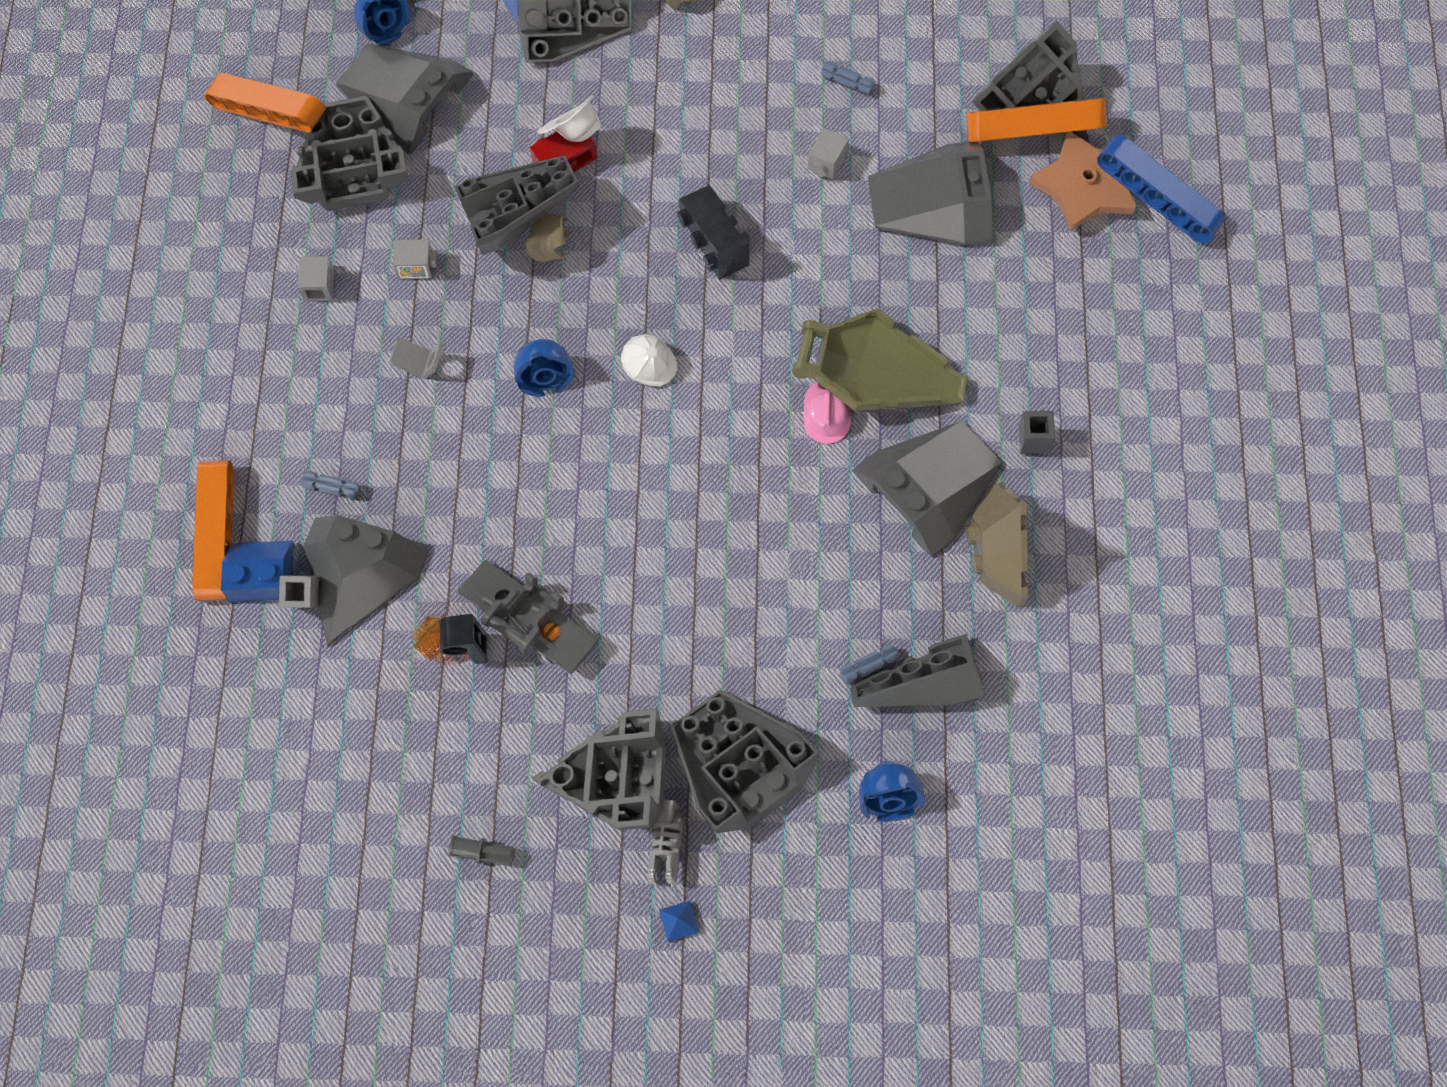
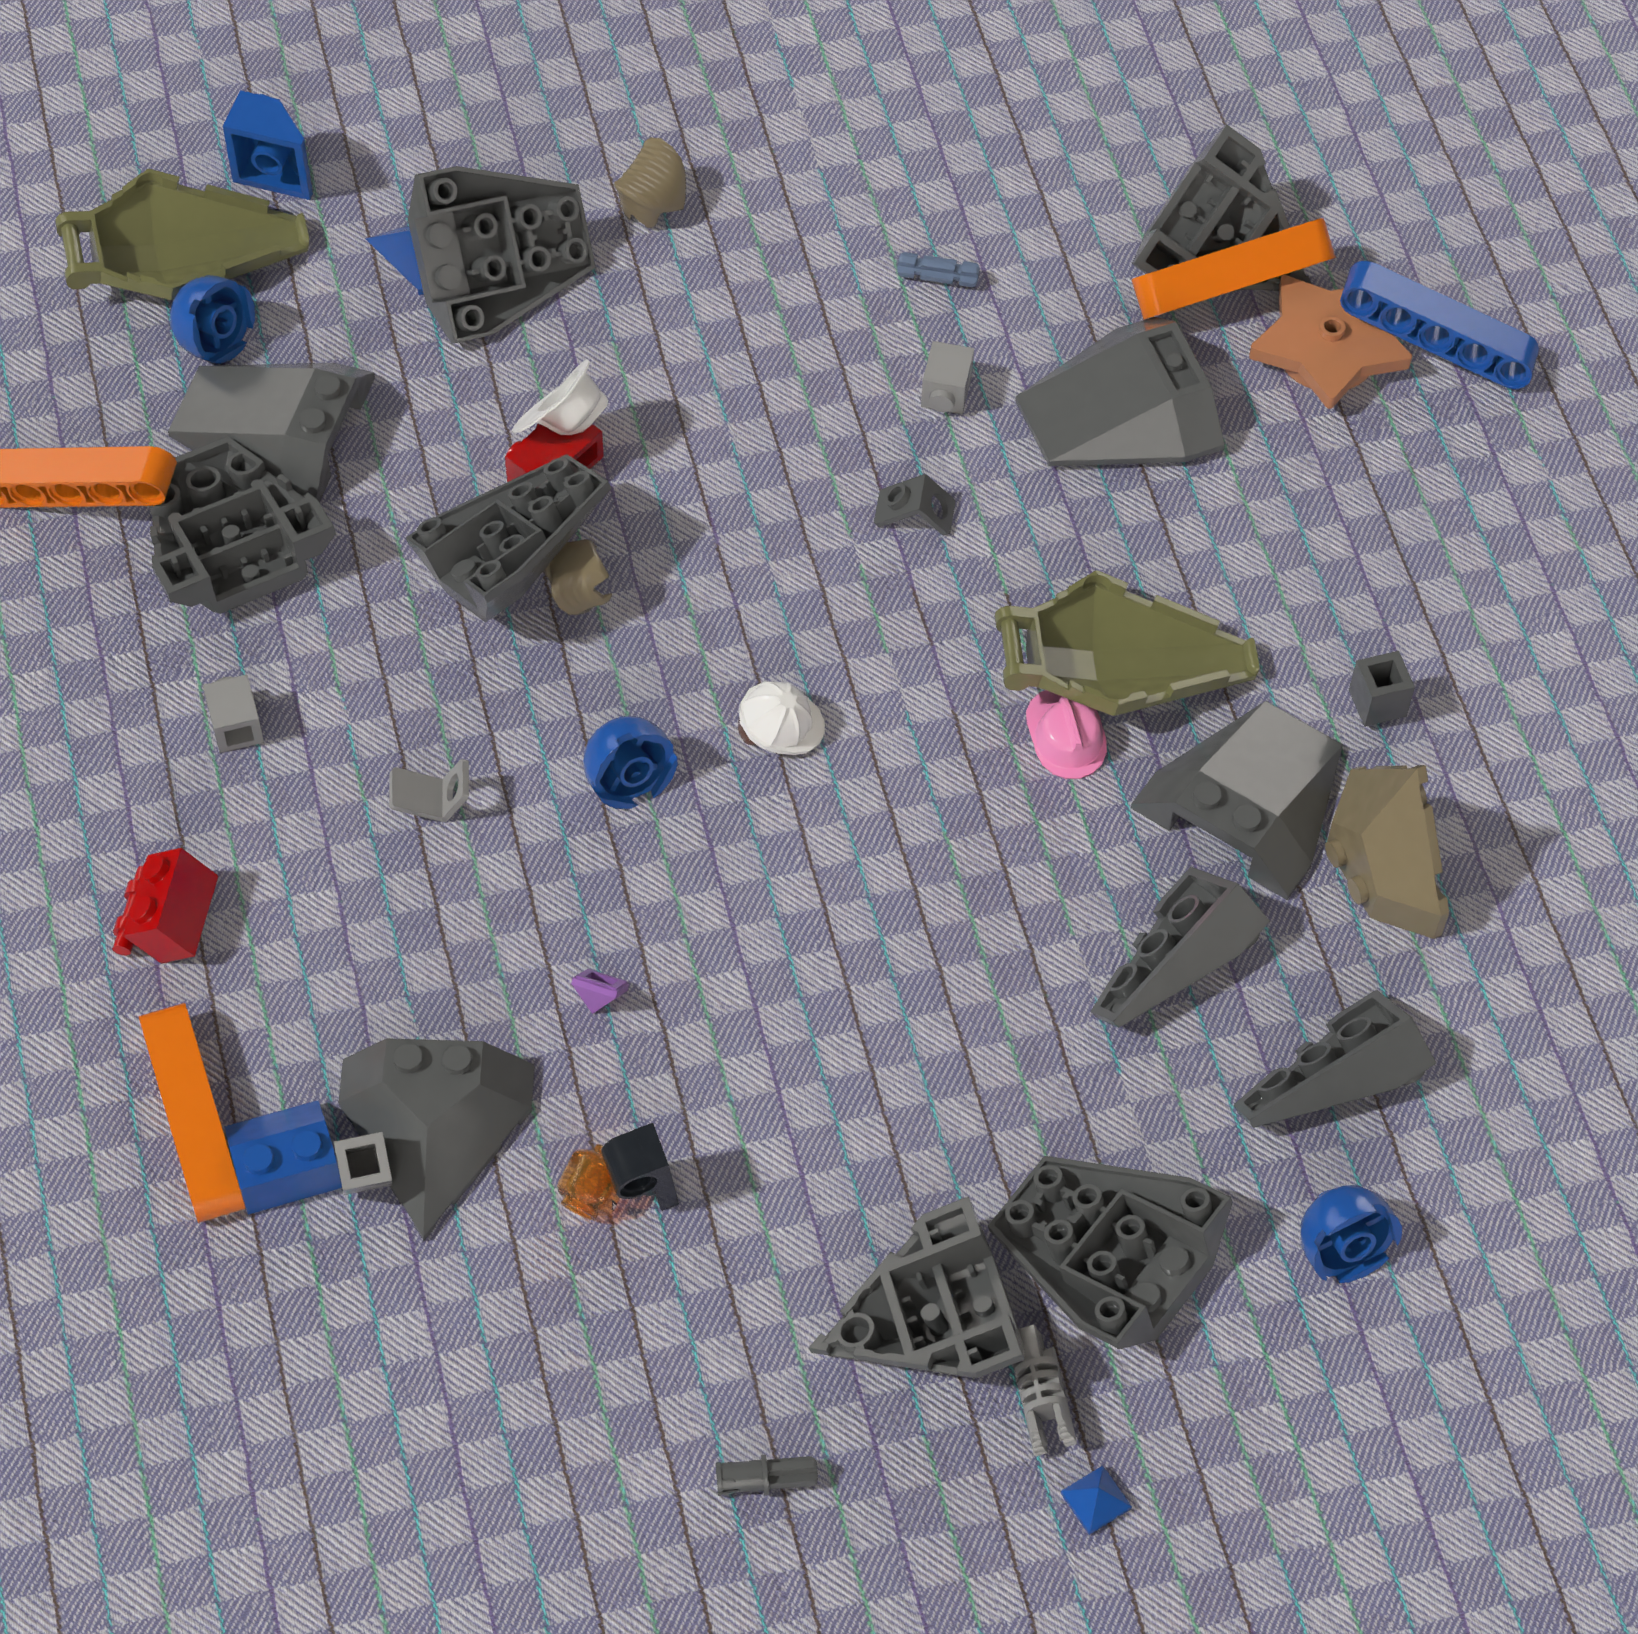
camera: 20 degrees left, 10 degrees down
sand blue axle [301,471,361,500] -> none
light grey brick [393,239,438,280] -> none
dark grey piece [458,560,599,675] -> none
black wedge [677,185,749,280] -> none
sand blue axle [840,644,899,684] -> none
none -> red brick [112,848,218,963]
none -> medium lavender slope [571,969,630,1014]
none -> dark grey bracket [874,474,955,536]
none -> dark grey wedge [1090,867,1270,1028]

